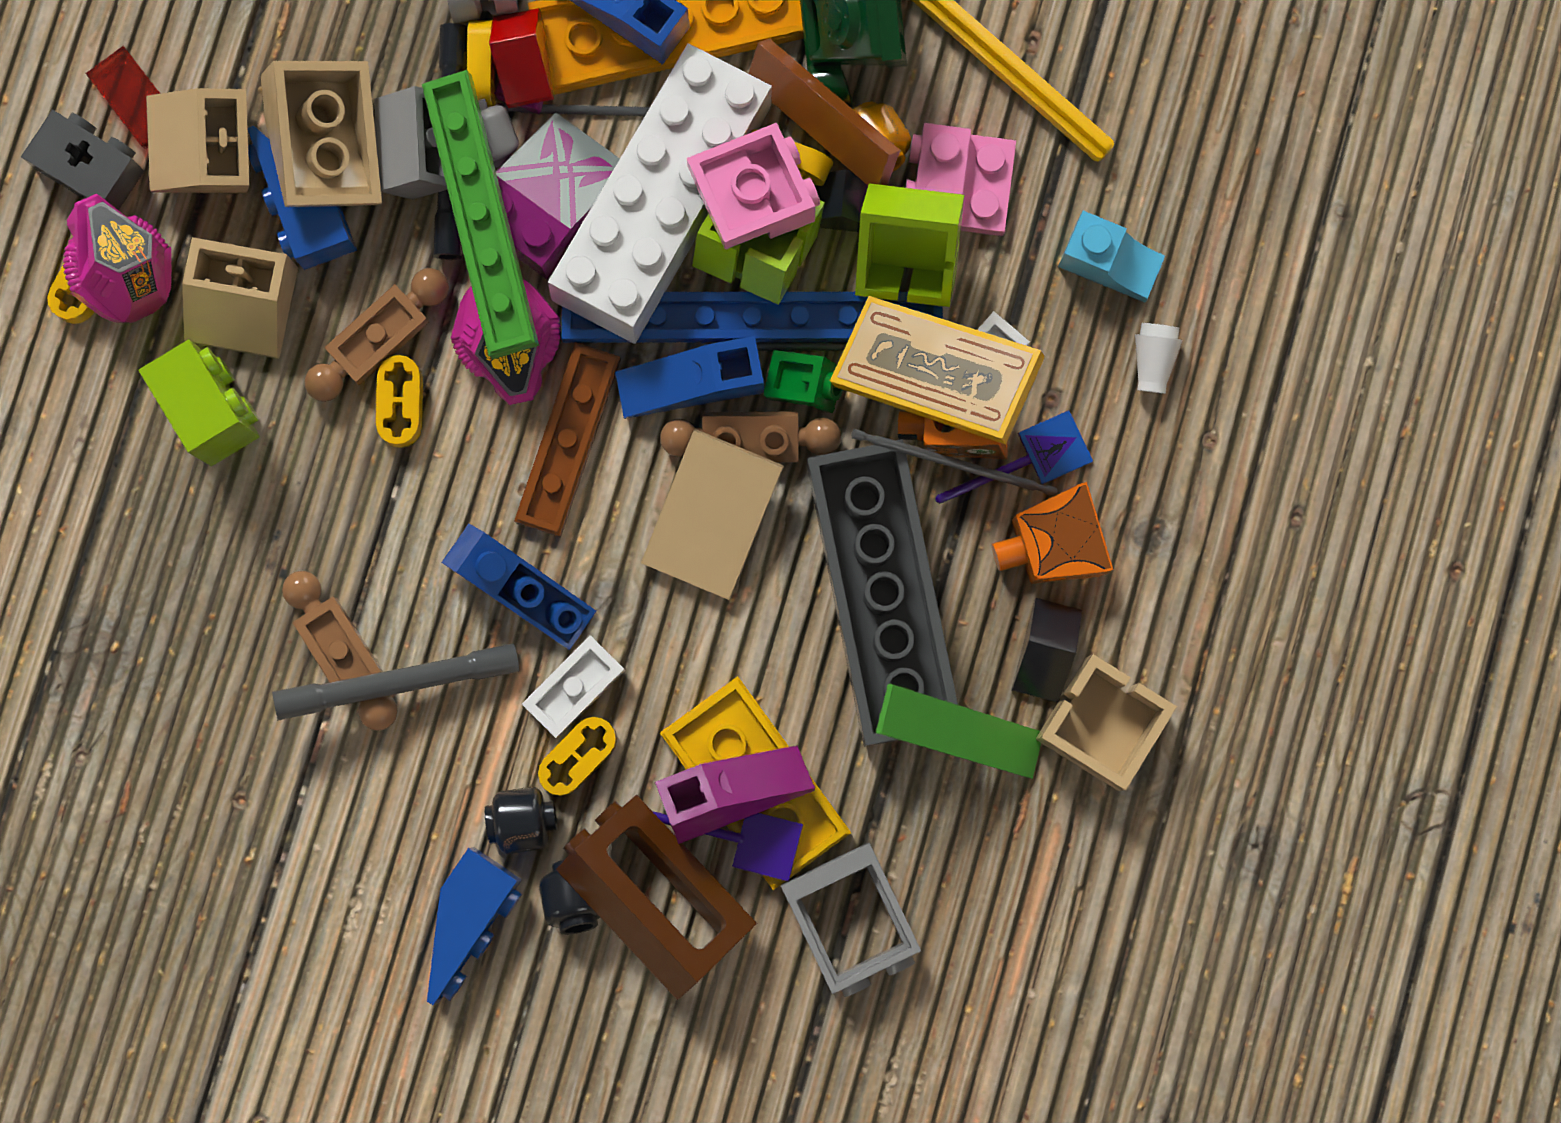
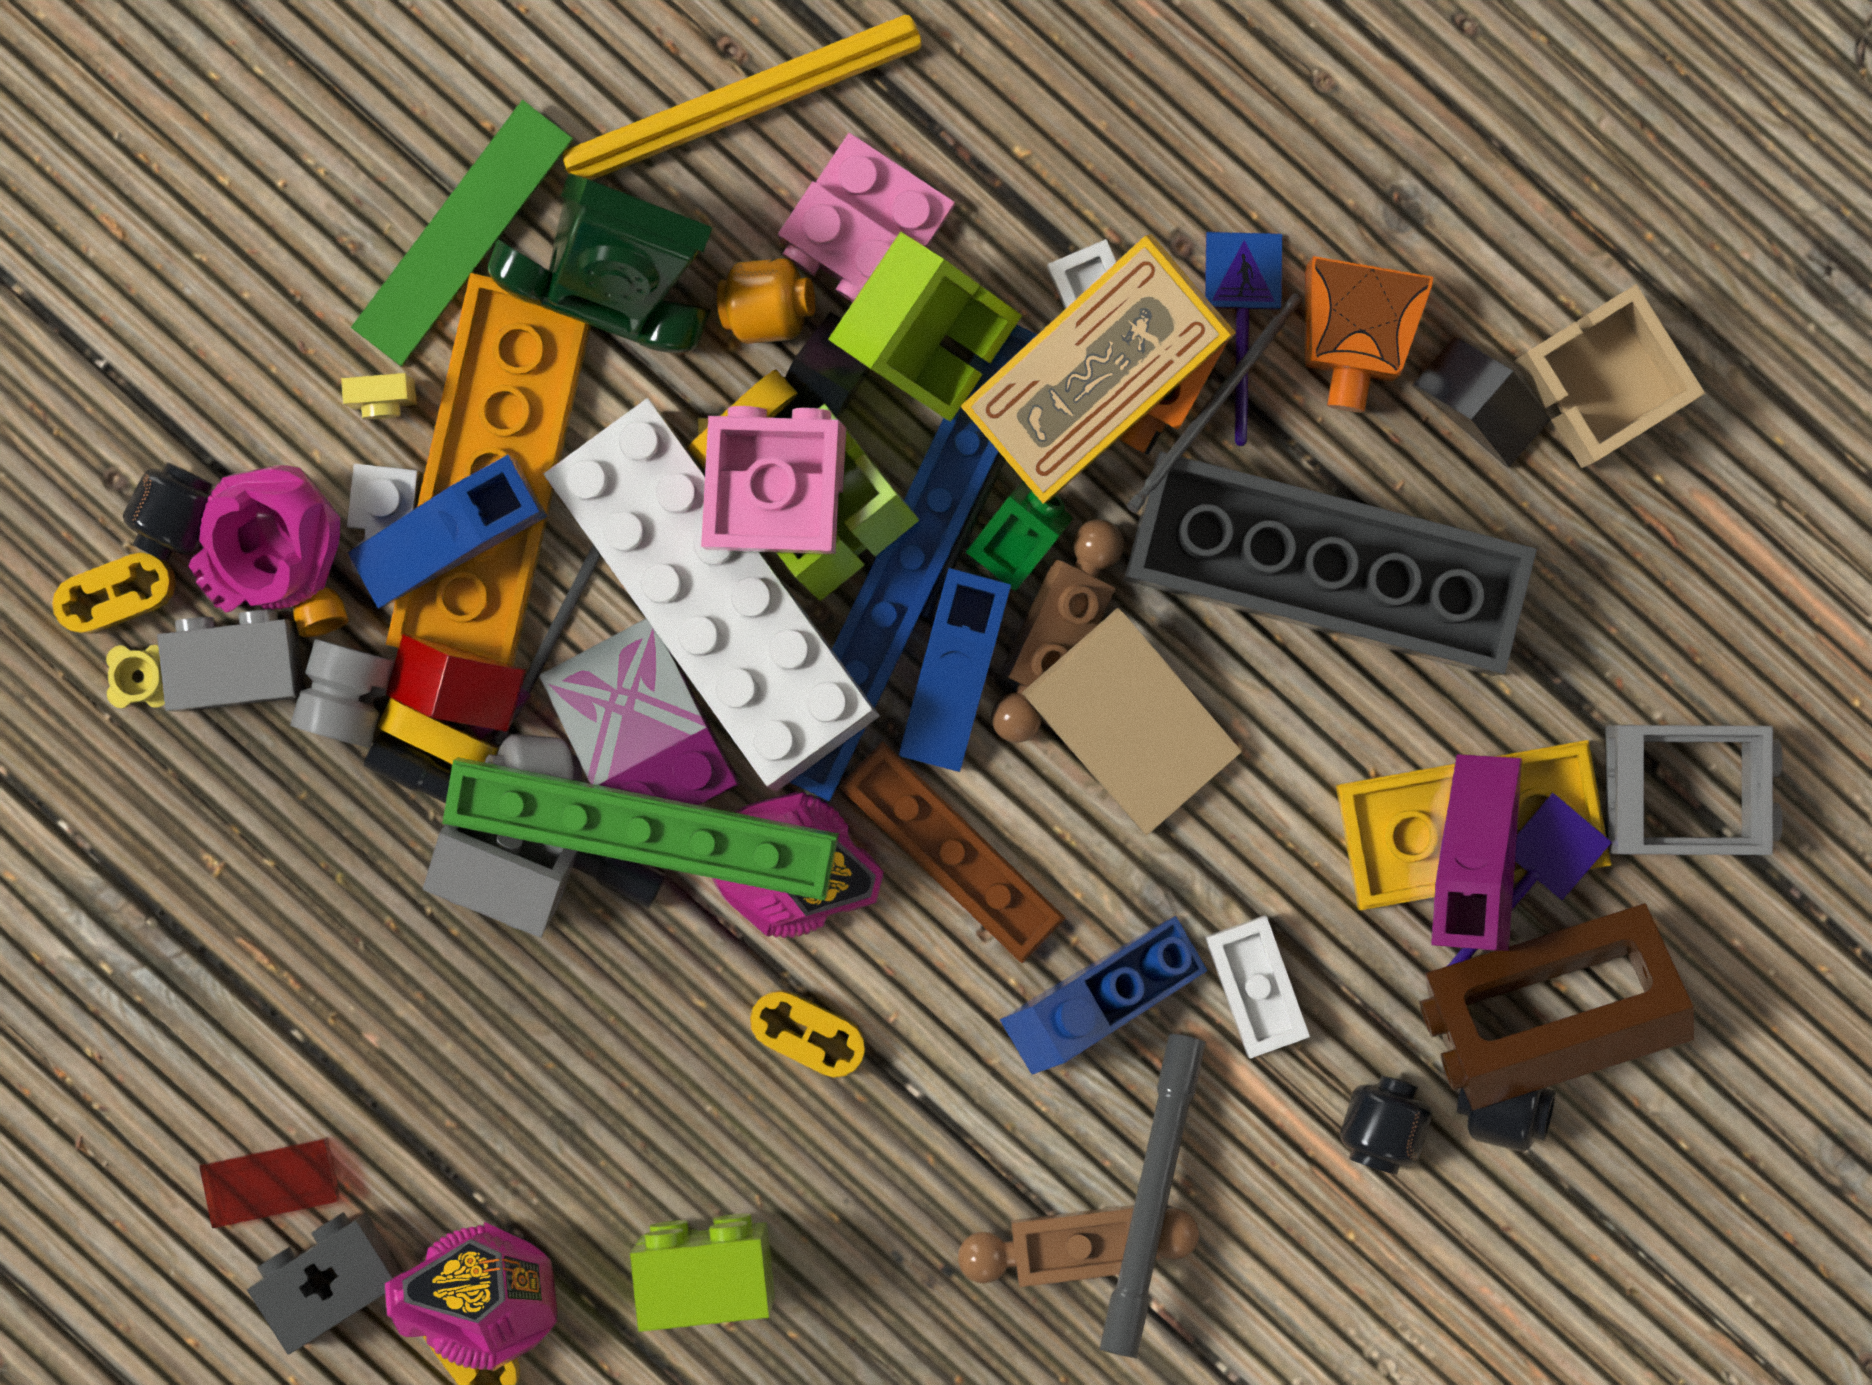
camera: 65 degrees left, 5 degrees up
tan slope [146,88,249,193] -> none
tan slope [182,237,298,359] -> none
blue slope [248,126,357,270] -> none
tan slope [261,61,382,207] -> none
medium nougat plate [304,268,449,402] -> none
blue slope [427,847,522,1005] -> none
yellow beam [538,717,617,796] -> none
dark orange tile [748,38,901,185] -> none
bright green piece [876,684,1041,779] -> none
medium azure arch [1058,210,1165,303] -> none
white cone [1135,323,1183,394] -> none

